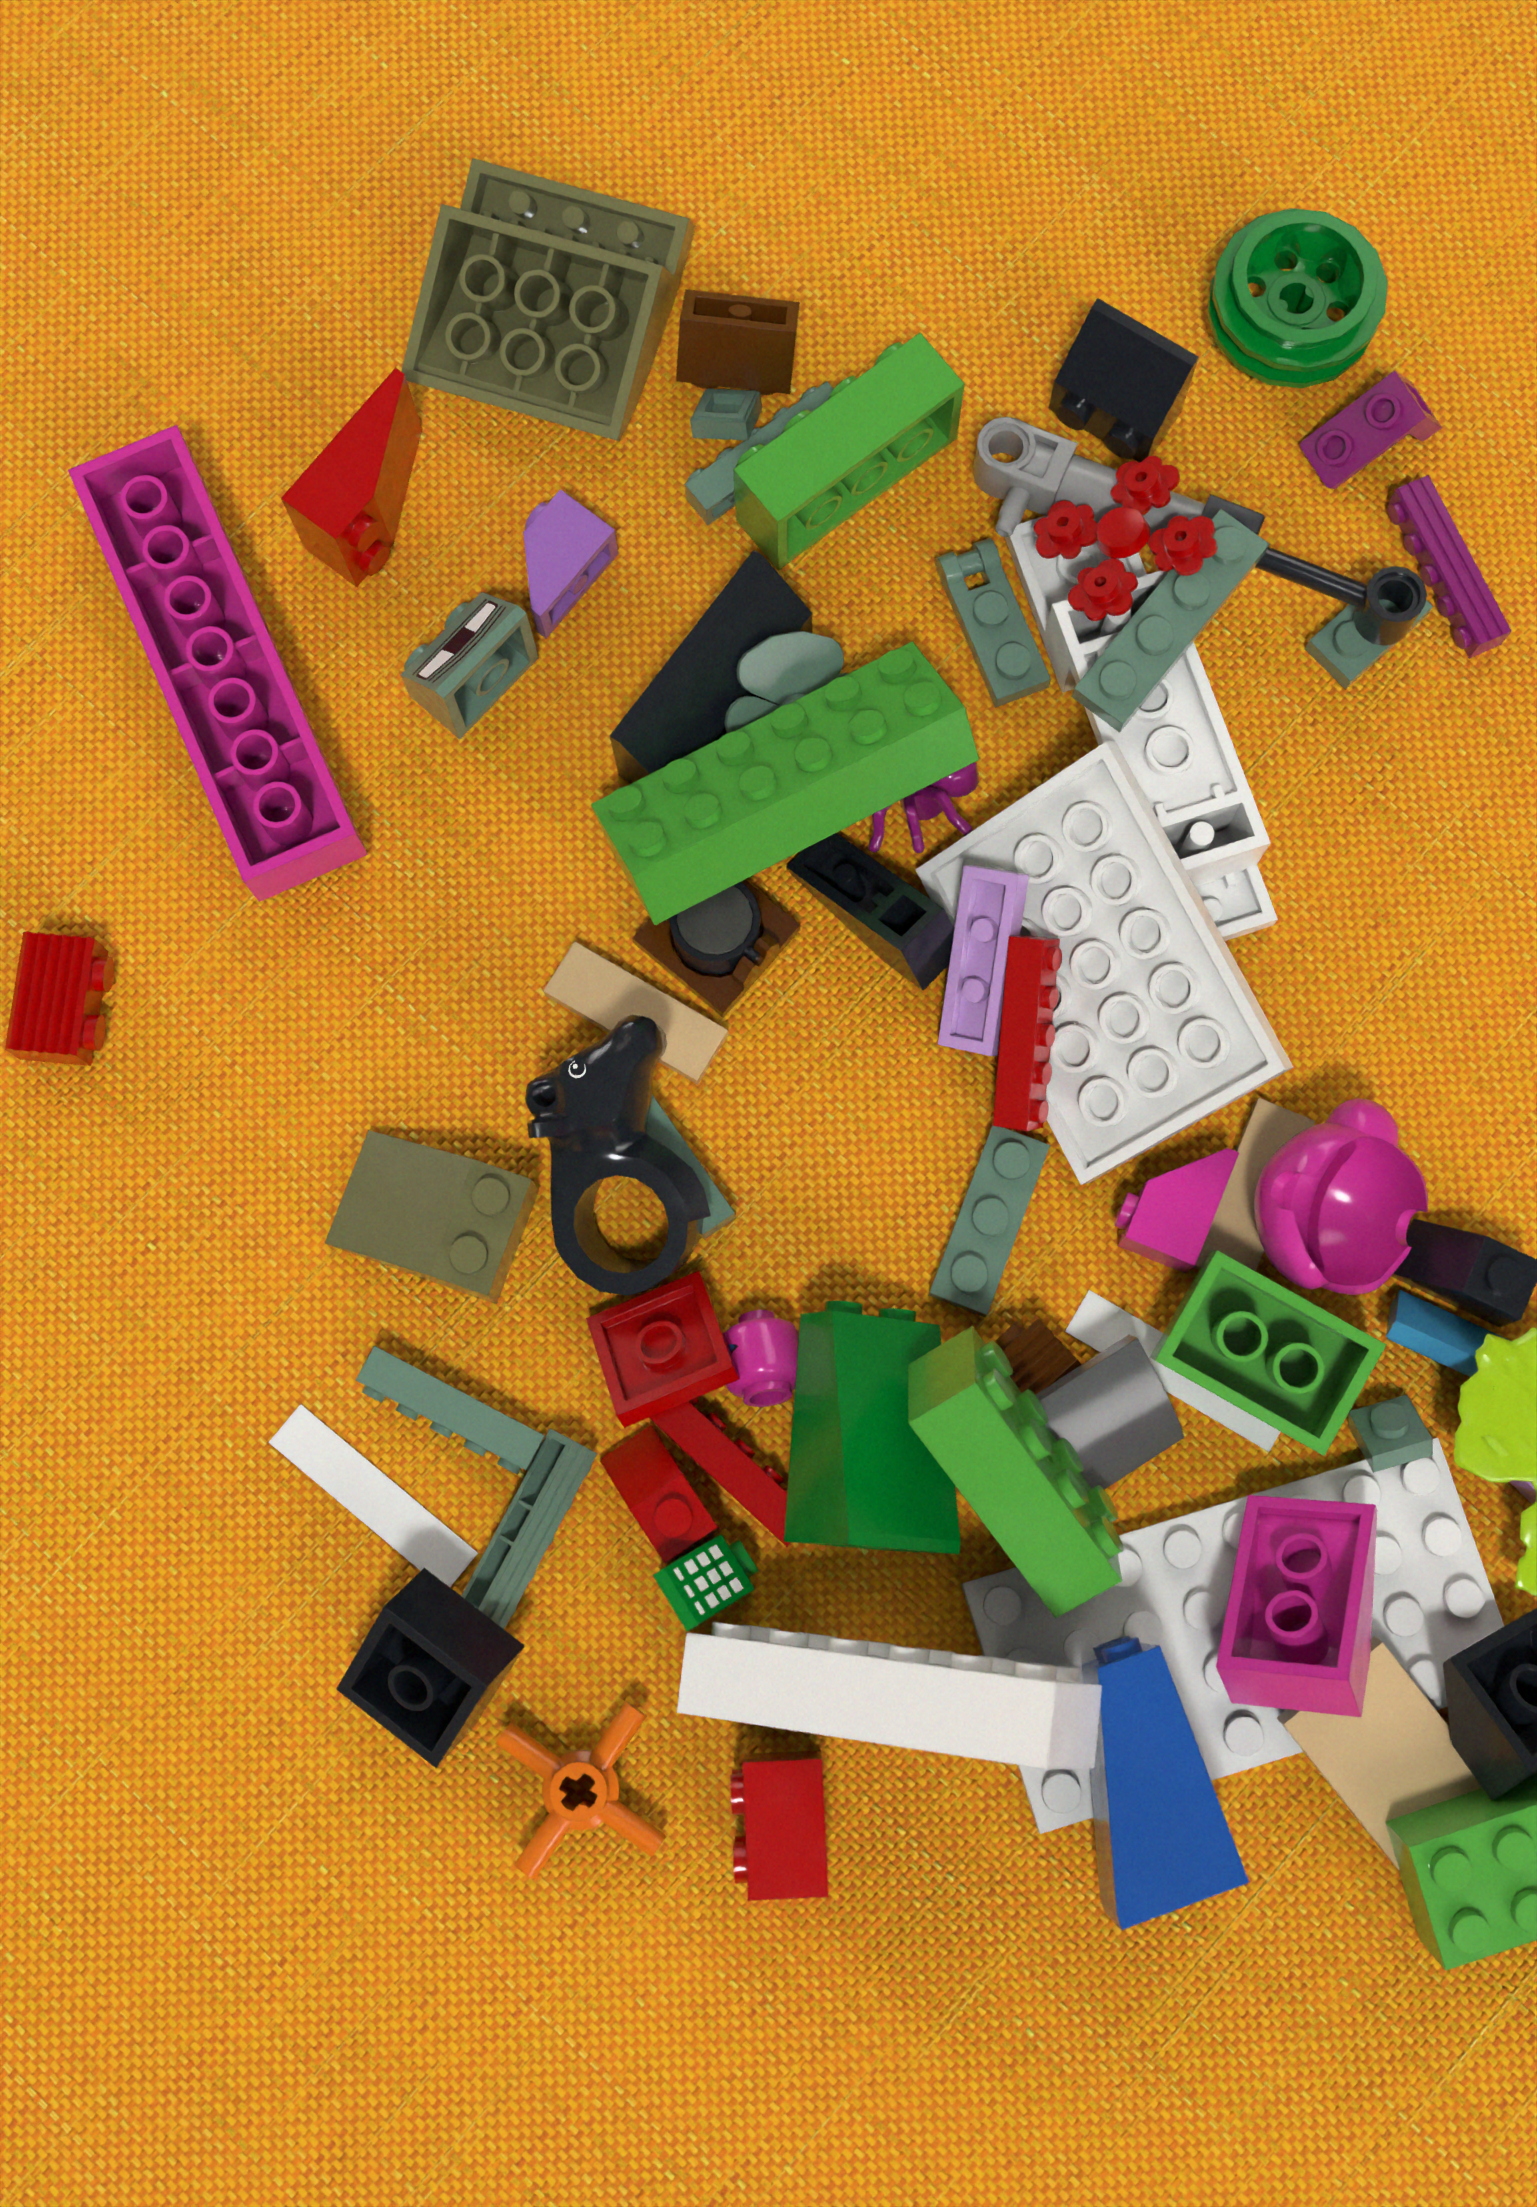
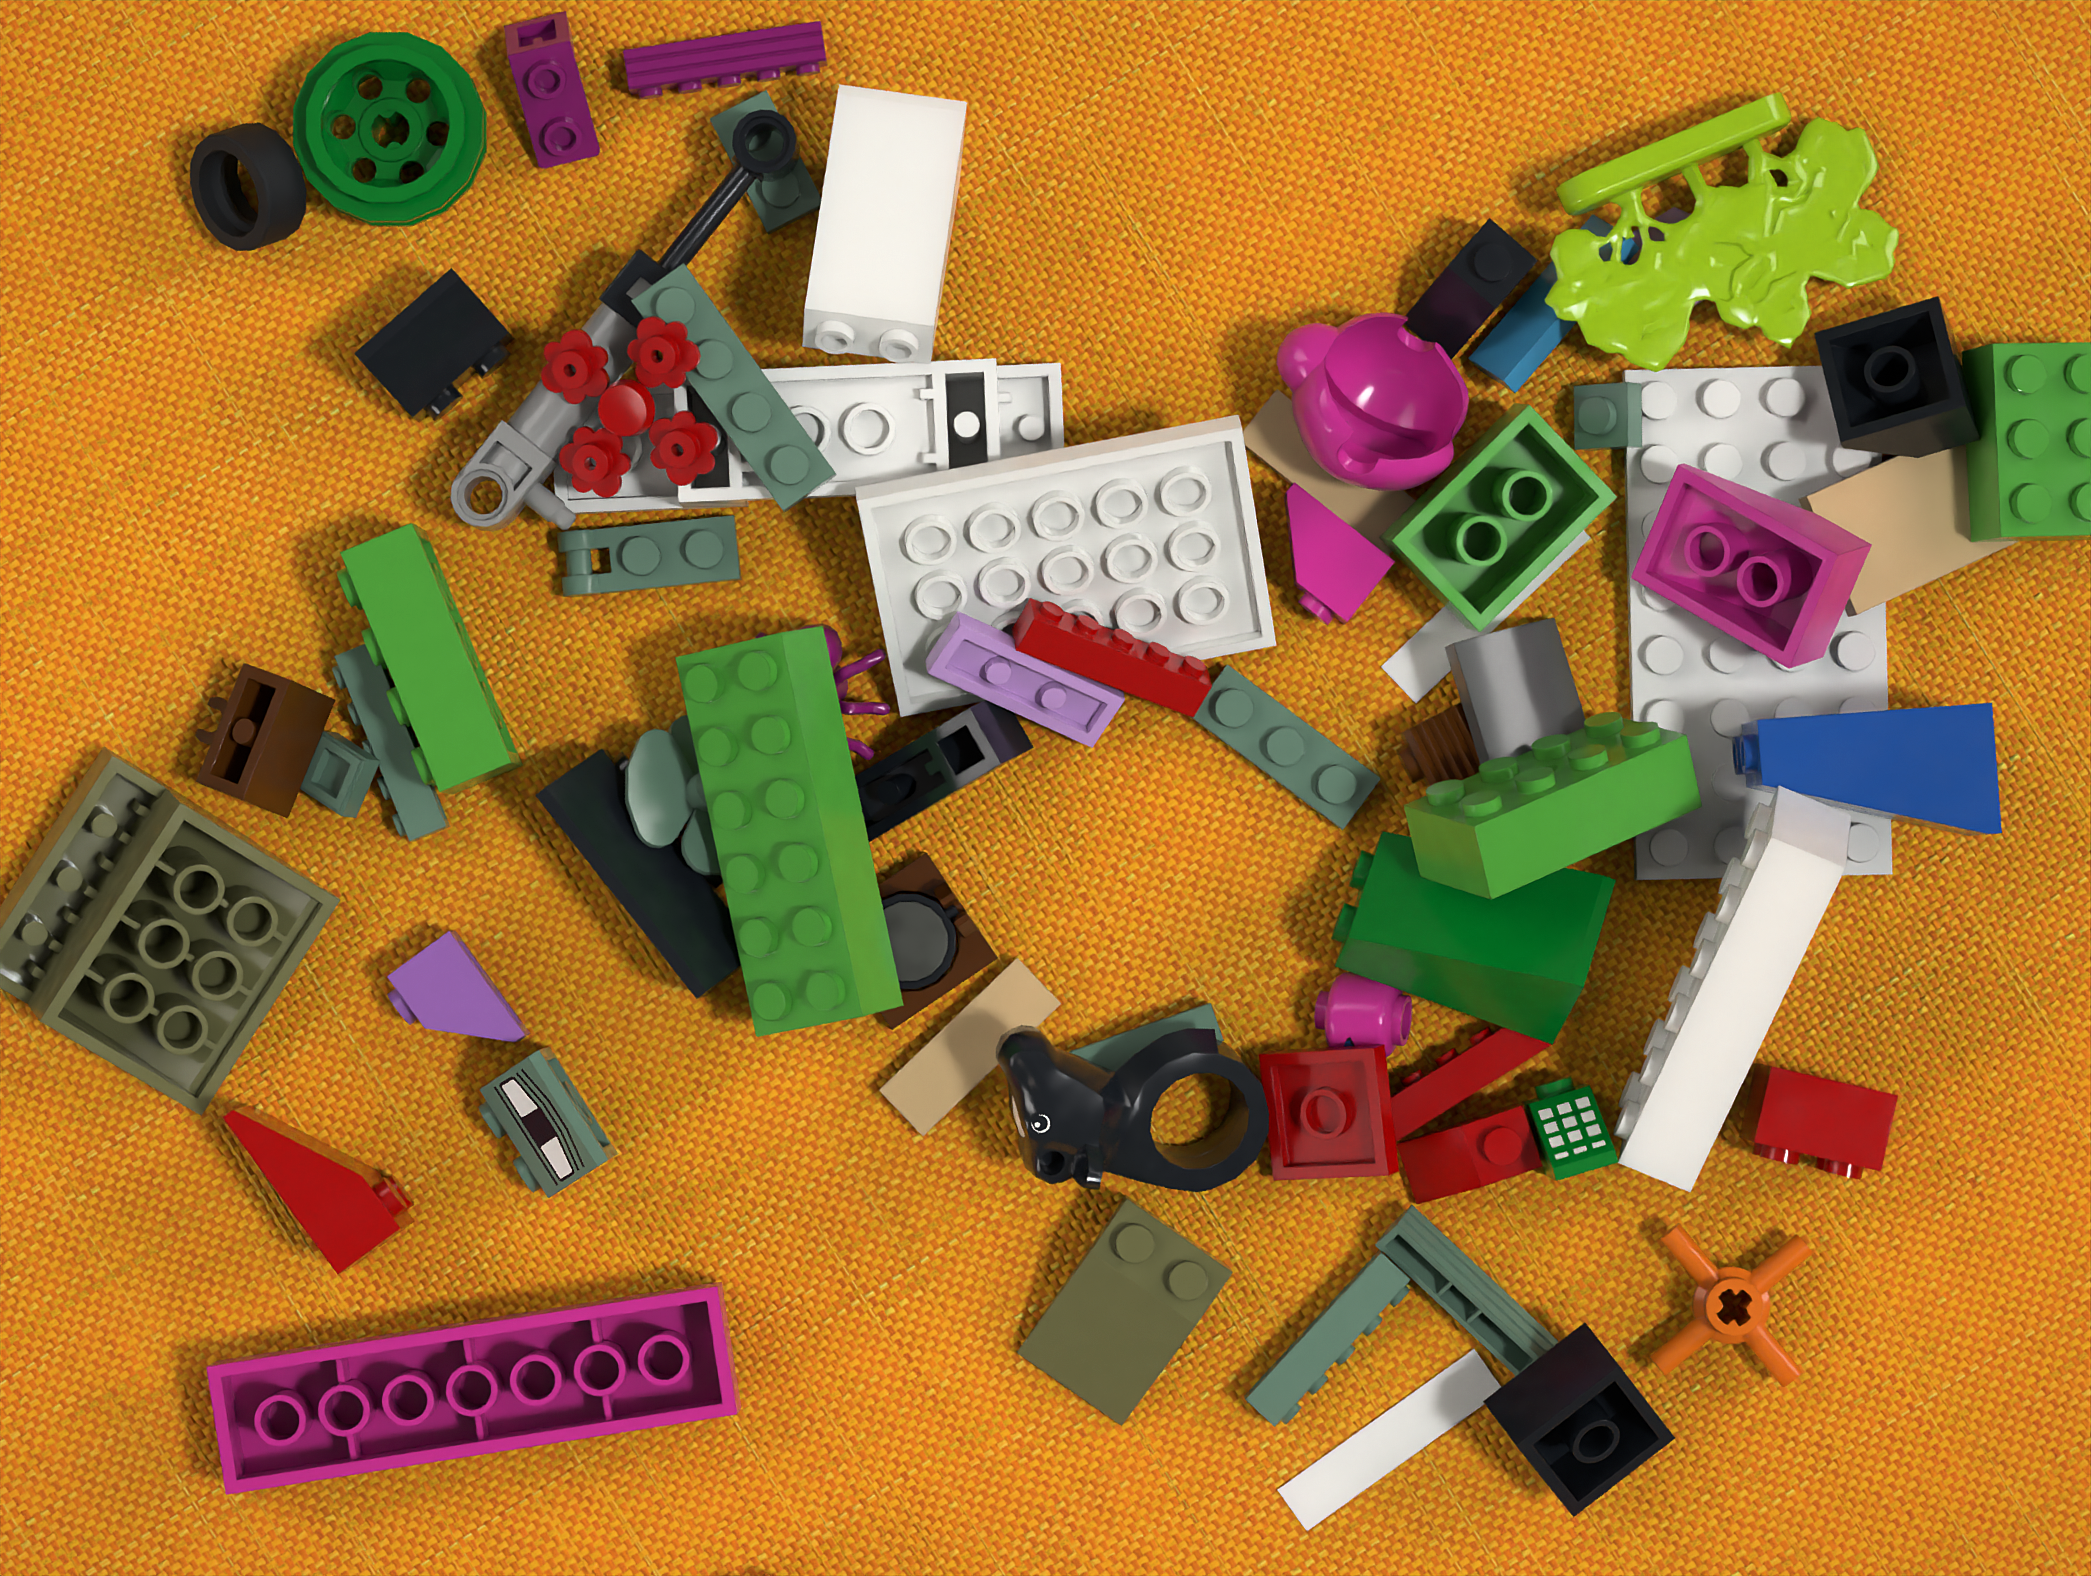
camera: 75 degrees left, 10 degrees up
none -> black tyre [190,123,306,251]
none -> white slope [802,84,967,364]

